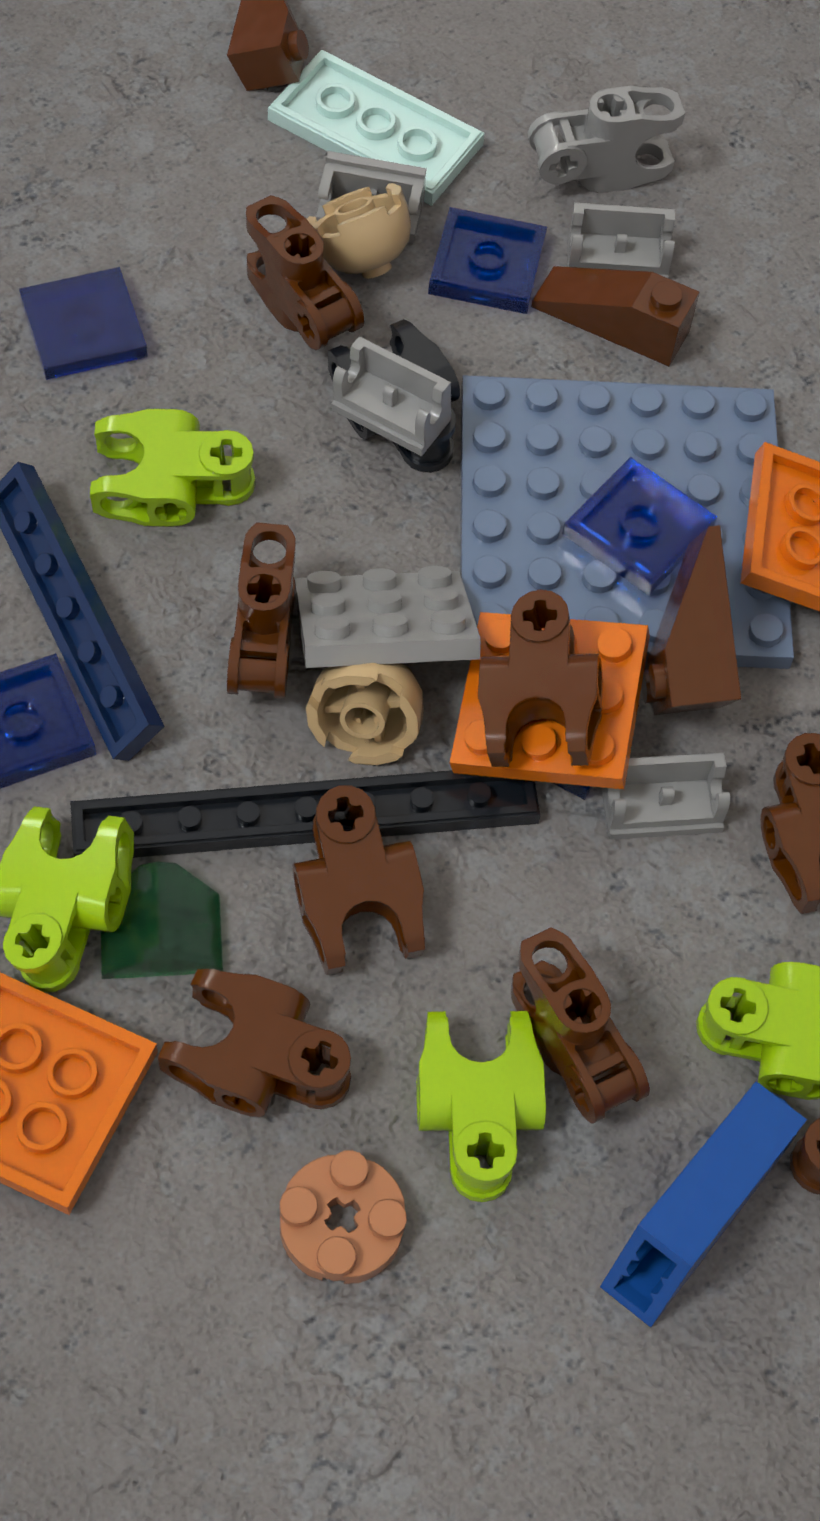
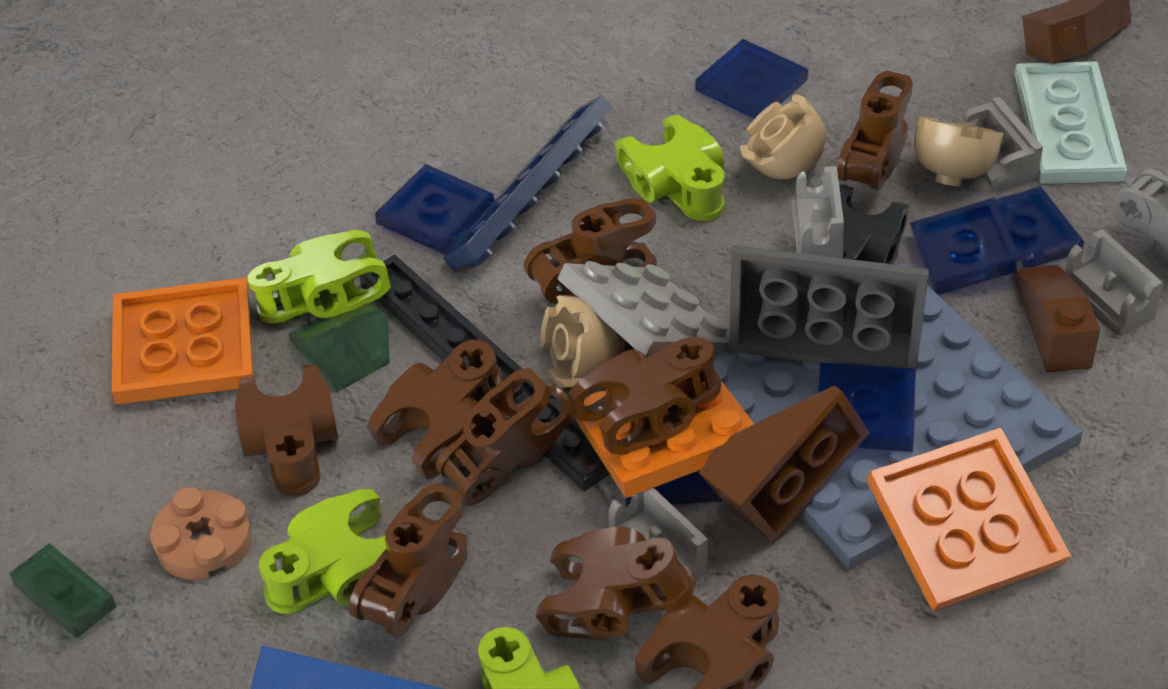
camera: 65 degrees right, 15 degrees down
none -> clear green plate [9,543,116,639]
none -> reddish brown piece [436,367,574,505]
none -> reddish brown piece [536,526,696,640]
none -> dark grey slope [729,245,929,376]
none -> tan cylinder [740,94,827,180]
none -> clear blue tile [910,197,1022,295]

